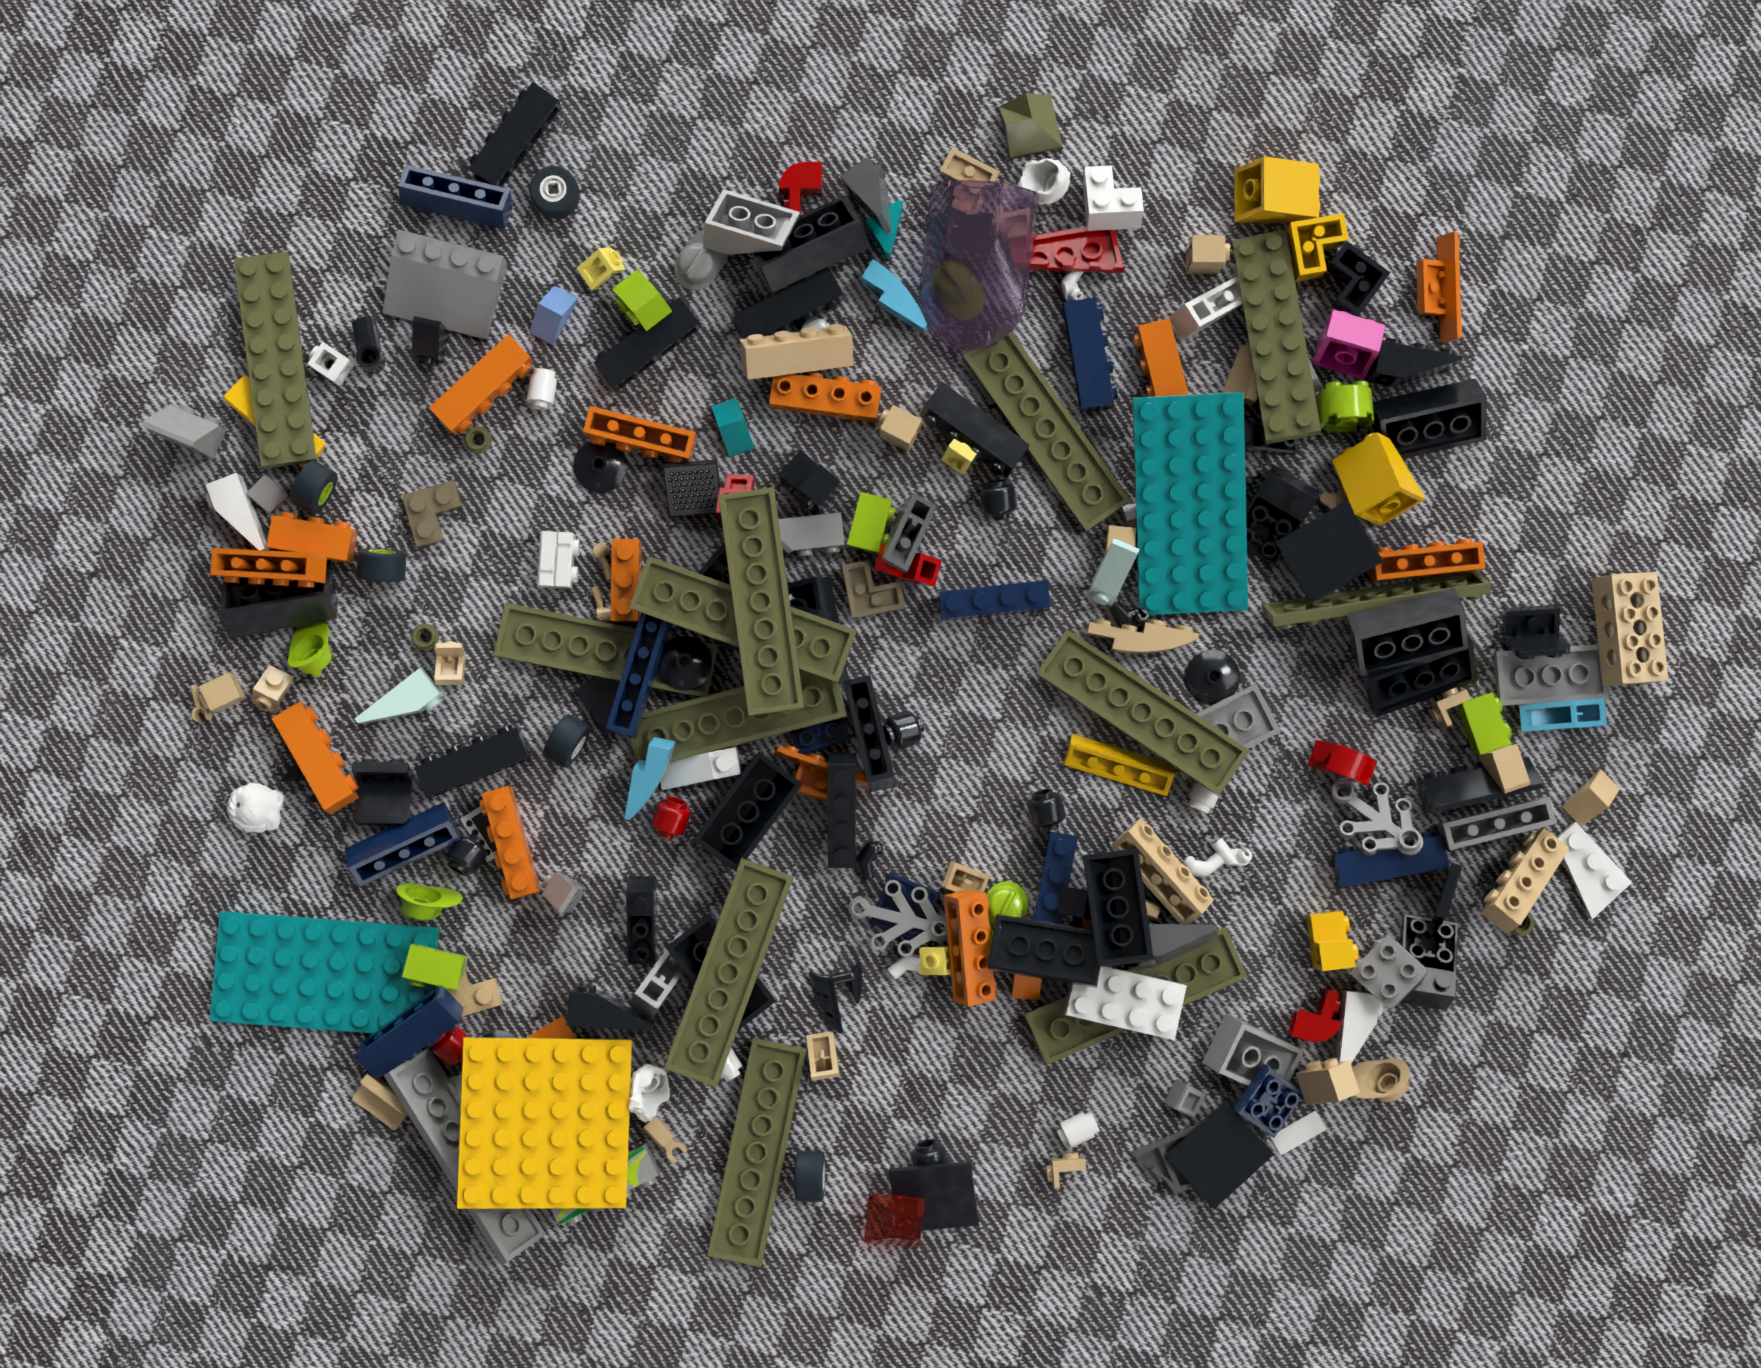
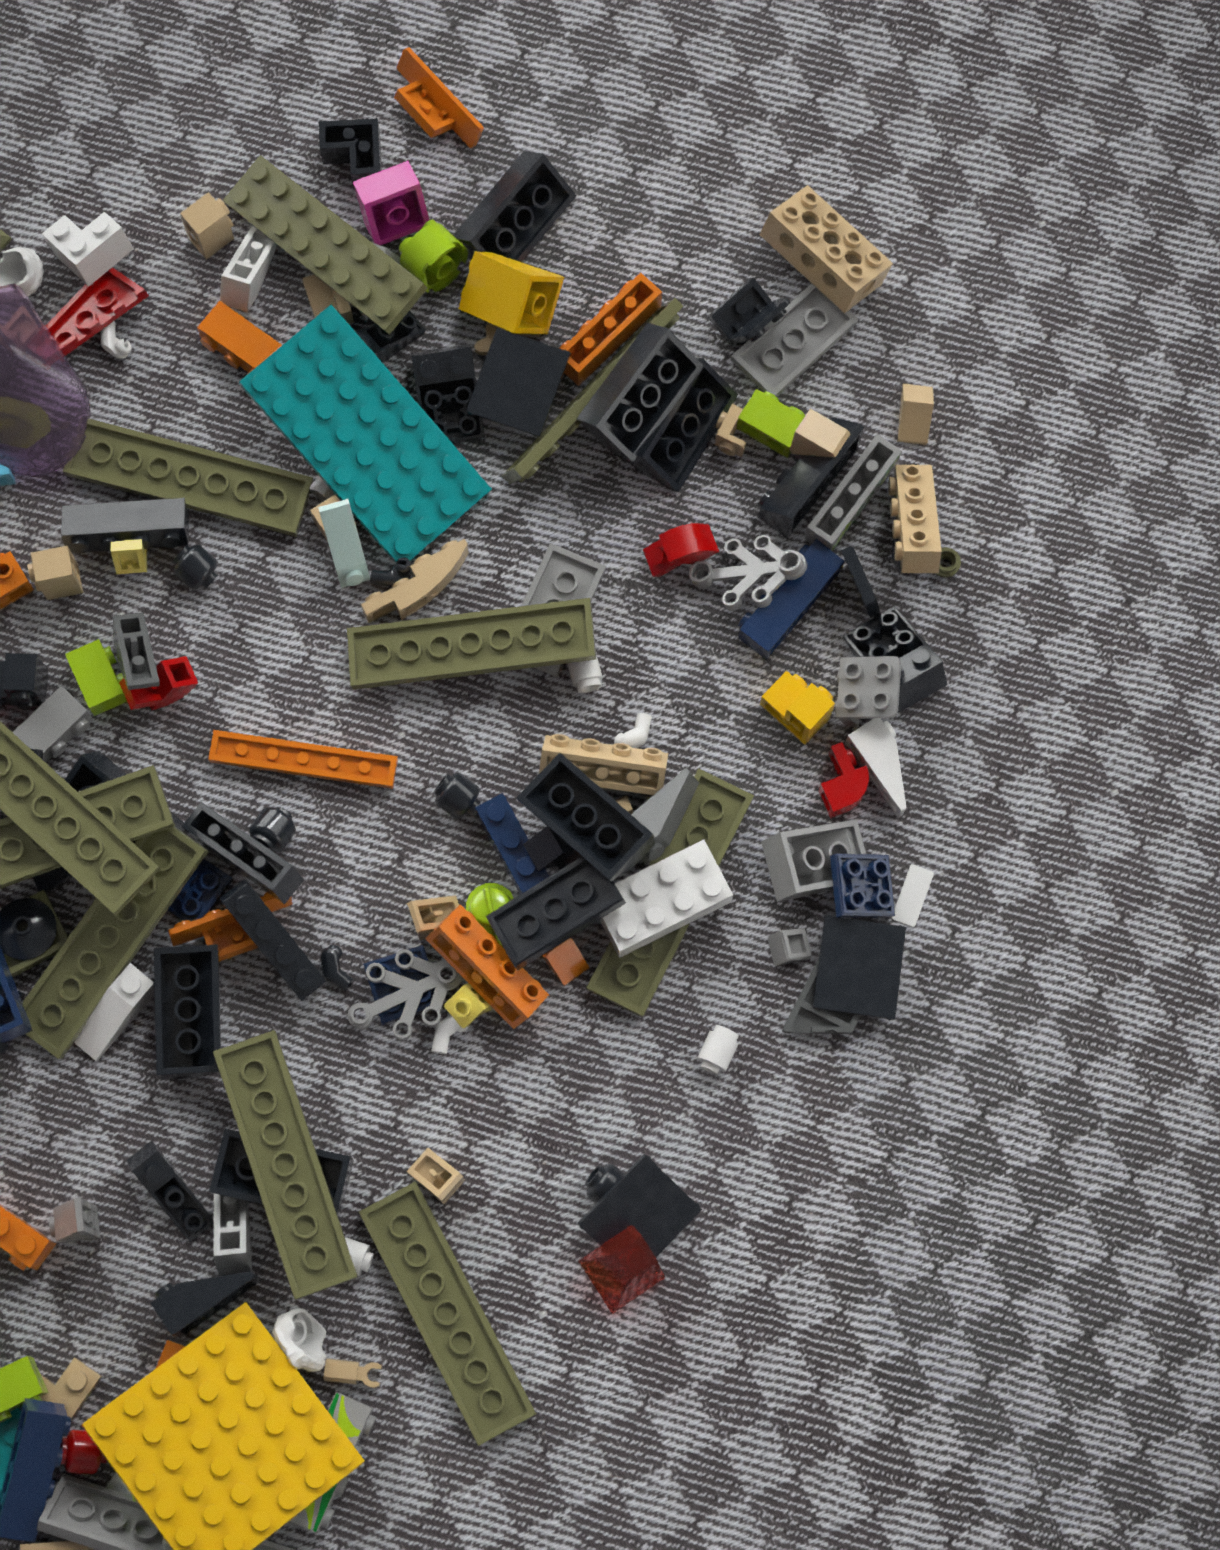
camera: 40 degrees left, 10 degrees down
medium azure slope [624,737,675,820] -> none
red head [652,796,691,839] -> none
black wheel [794,1151,825,1202] -> none
black piece [809,962,862,1034] -> none
dark tan plate [842,560,905,619] -> none
dark blue brick [938,580,1051,622] -> none
tan bracket [1046,1151,1086,1189] -> none
dark blue brick [1062,297,1118,413] -> none
yellow slope [1063,734,1176,796] -> none
black dish [1186,650,1240,704] -> none
white arm [1211,838,1252,866] -> none
yellow slope [1234,156,1320,223] -> none
yellow brick [1286,213,1349,282] -> none
tan brick [1296,1058,1360,1105] -> none
tan piece [1352,1058,1410,1102] -> none
black slope [1366,338,1463,387] -> none
medium azure slope [1519,698,1607,732] -> none
white wing [1557,822,1632,919] -> none
none -> orange plate [208,730,398,789]

